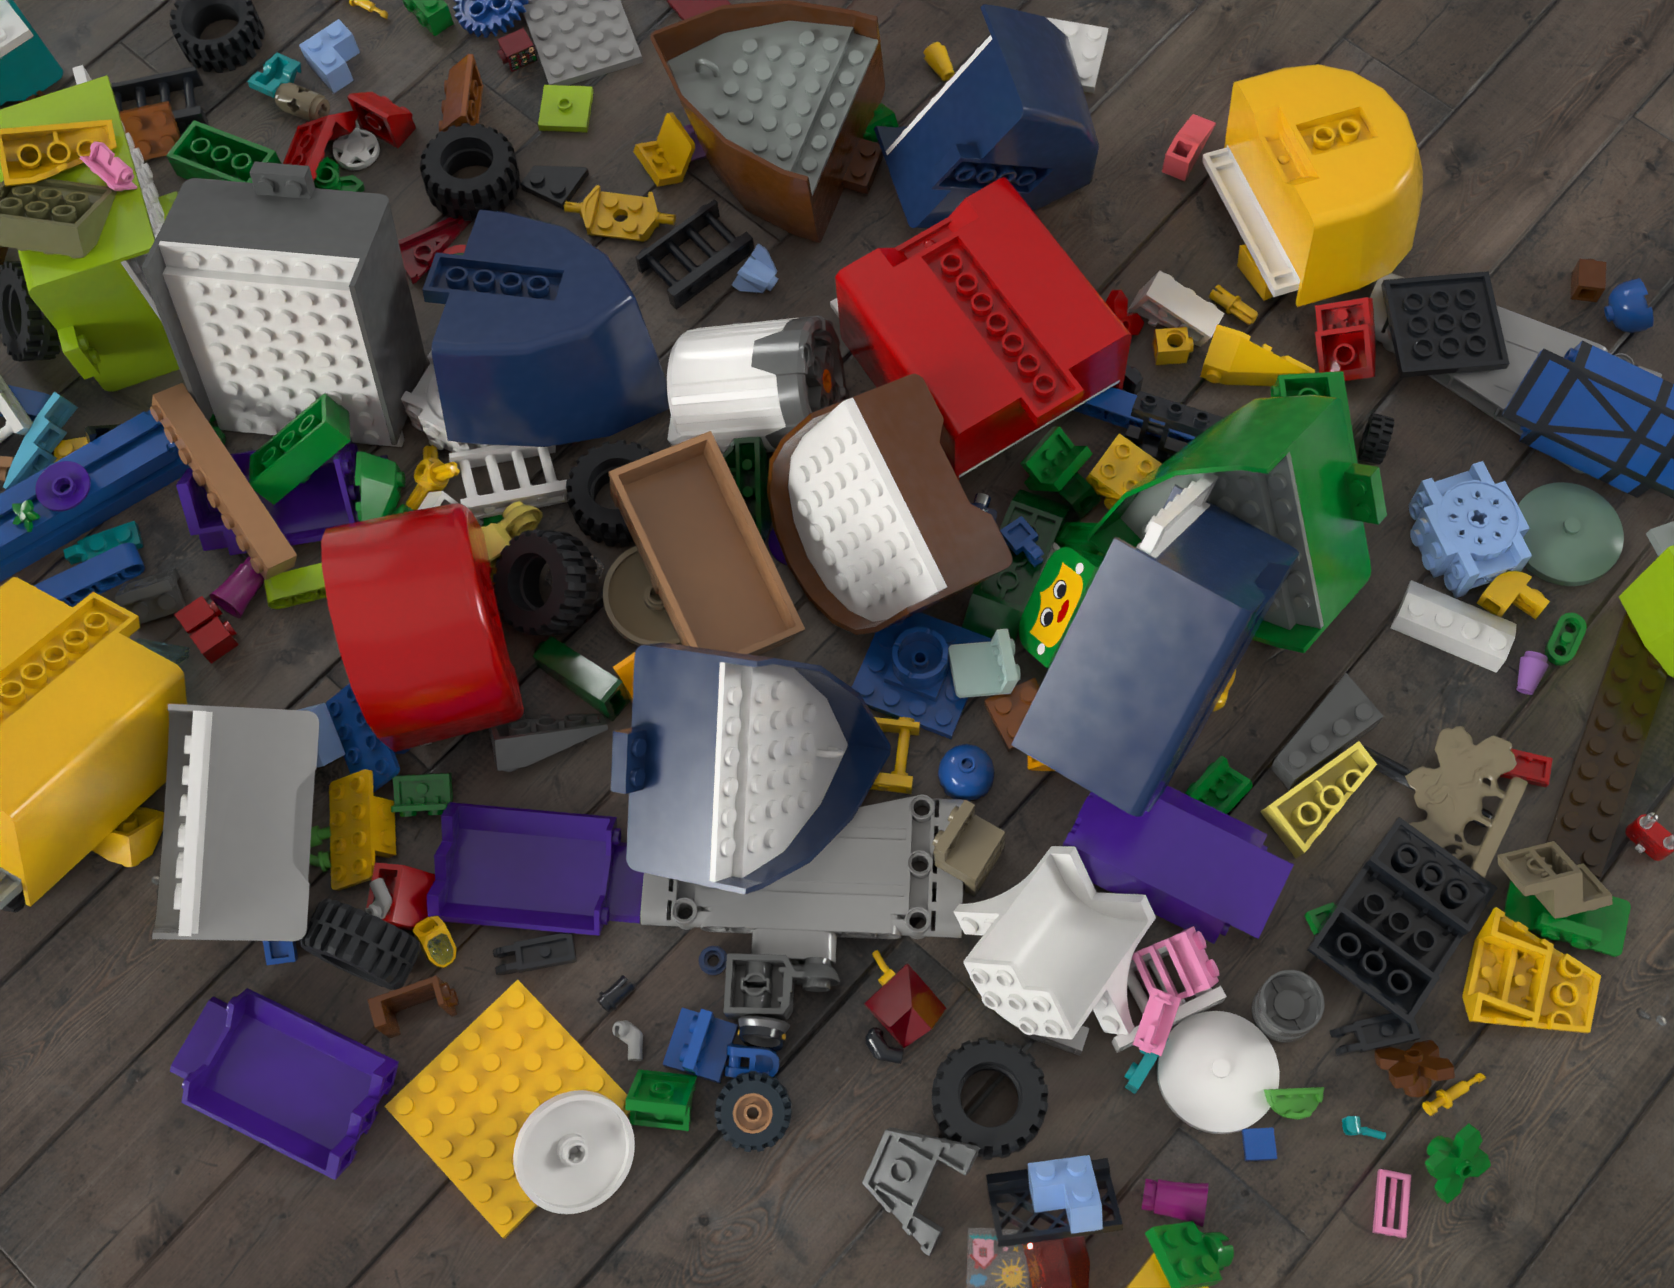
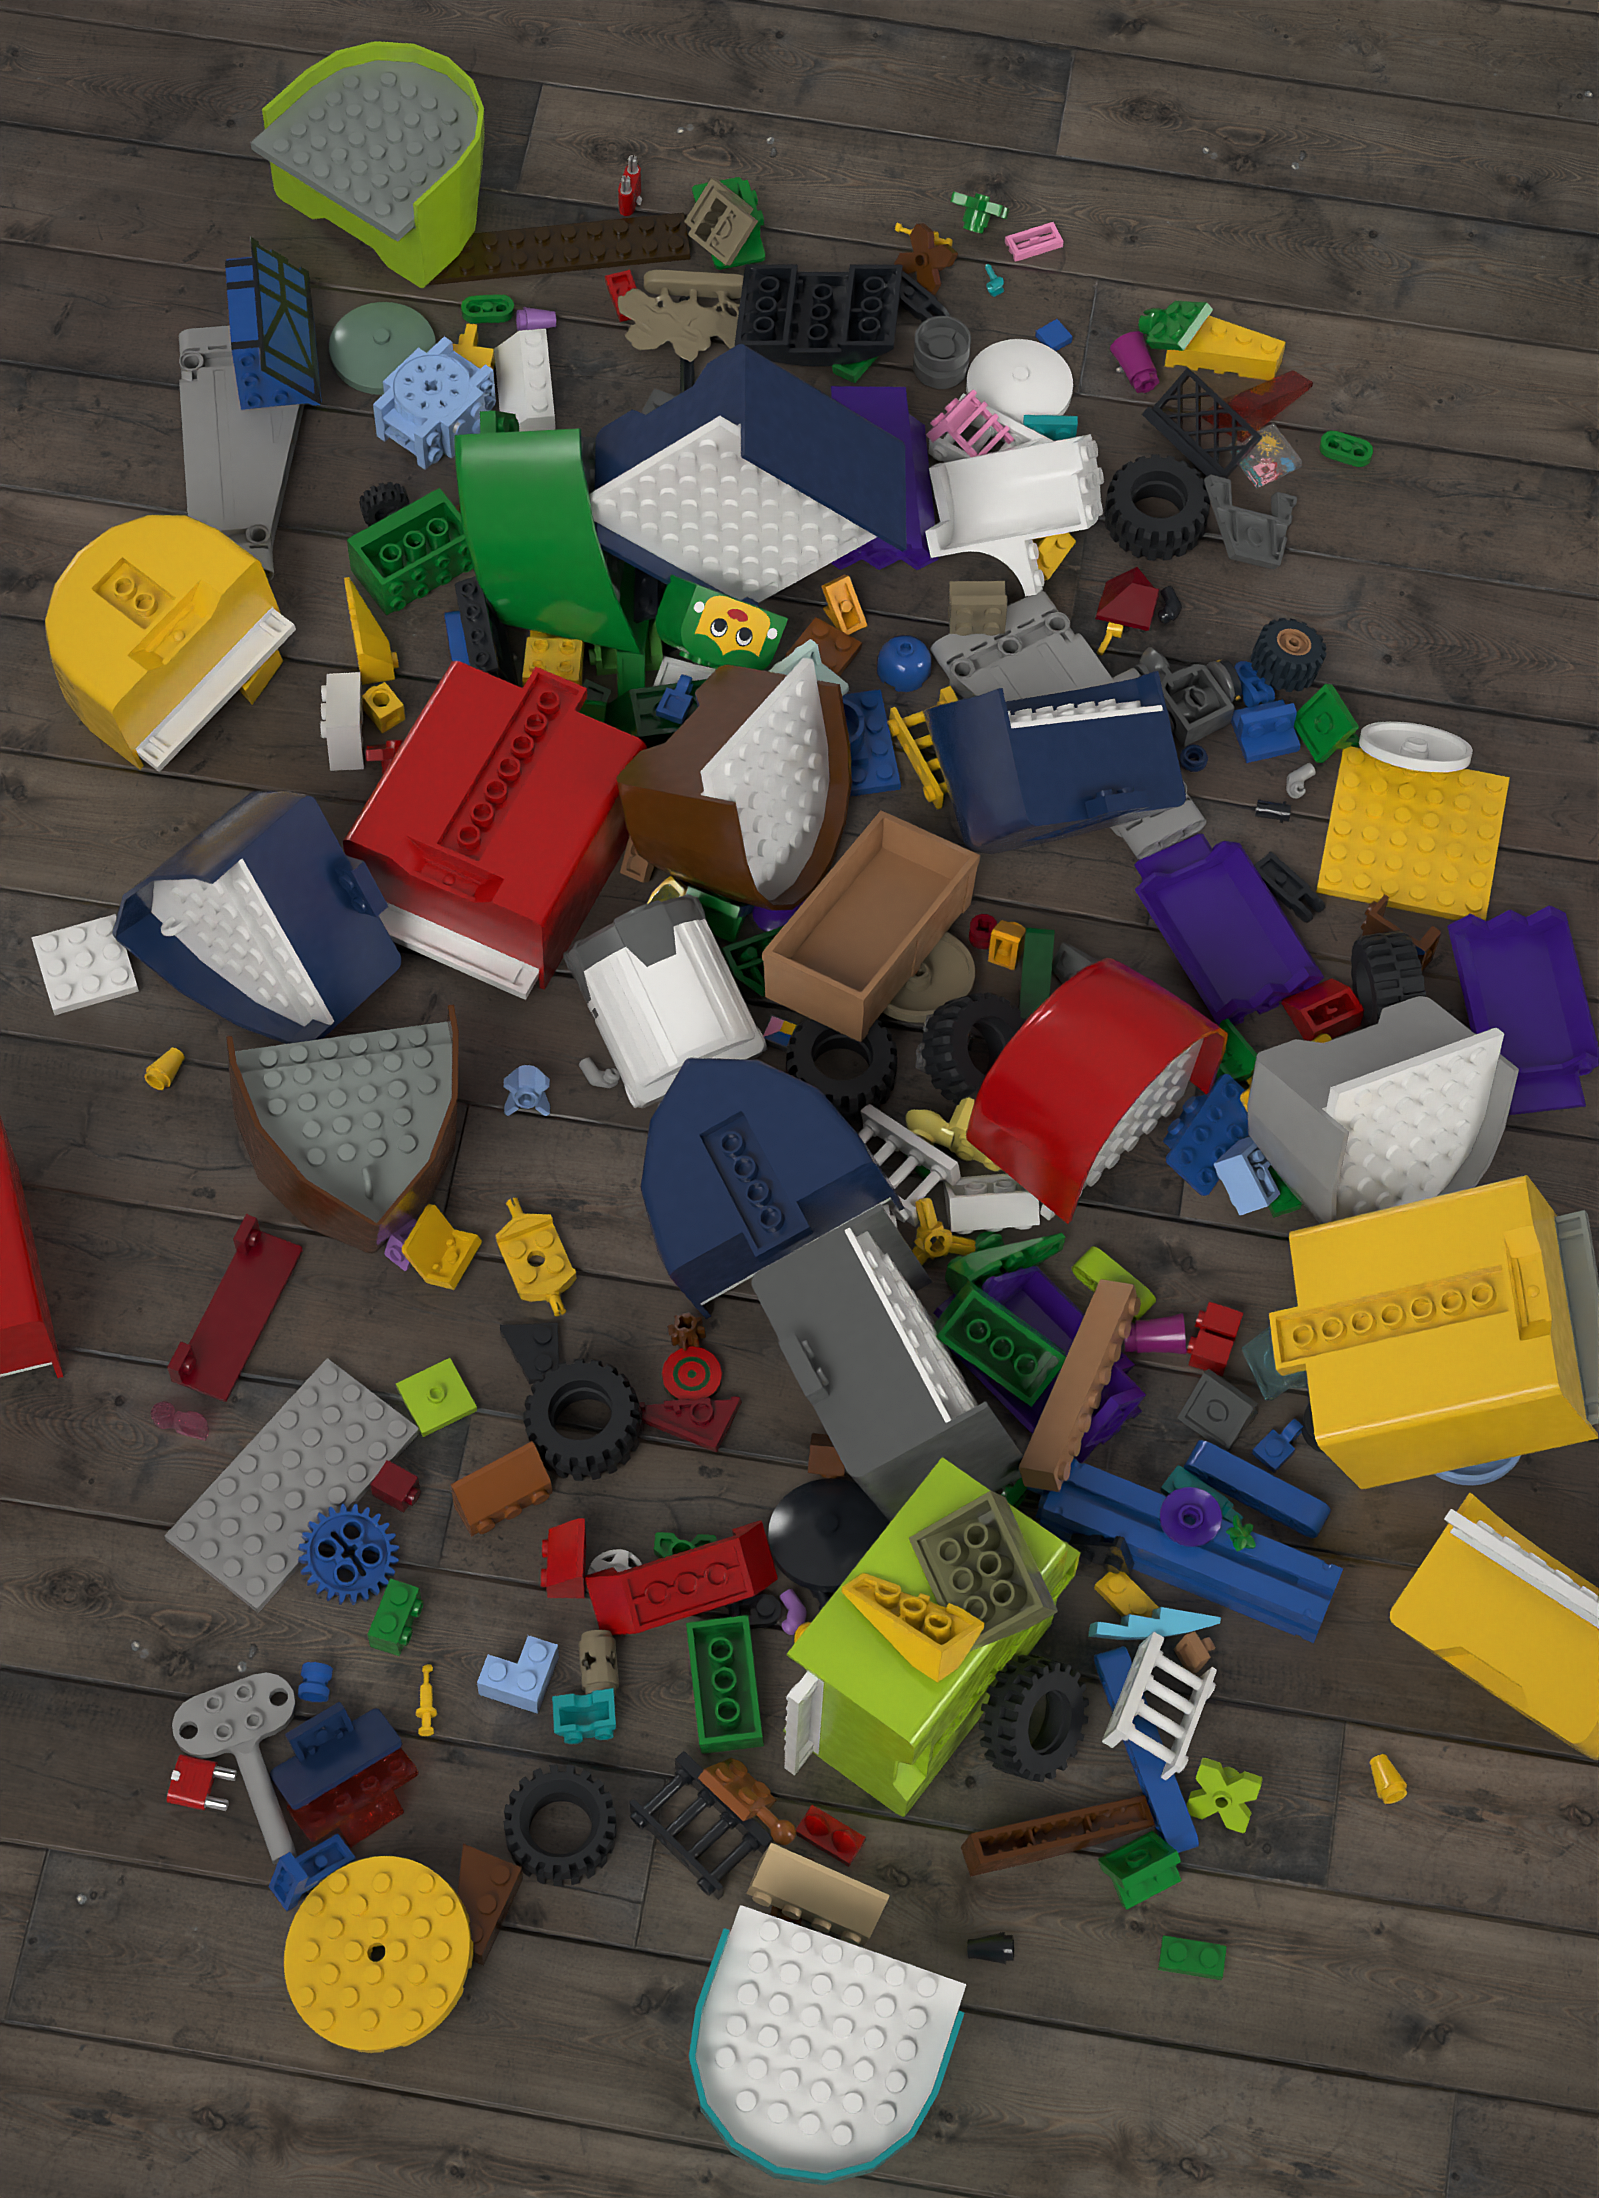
camera: 130 degrees left, 5 degrees down
bright pink hinge [80,142,137,191] -> none
light grey arm [365,878,392,919] -> none
yellow rock [413,916,457,968] -> none
black fence [635,199,754,310] -> none
light blue brick [1028,1155,1103,1234] -> none
bright pink hinge [1133,987,1182,1056] -> none
coral slope [1162,114,1216,181] -> none
yellow axle [1209,285,1258,325] -> none
bright green tile [1264,1087,1324,1120] -> none
red slope [1315,297,1376,381] -> none
black plate [1381,271,1510,378] -> none
yellow wedge [1462,907,1601,1033] -> none
reddish brown brick [1570,259,1606,303] -> none
blue cylinder [1604,278,1654,333] -> none

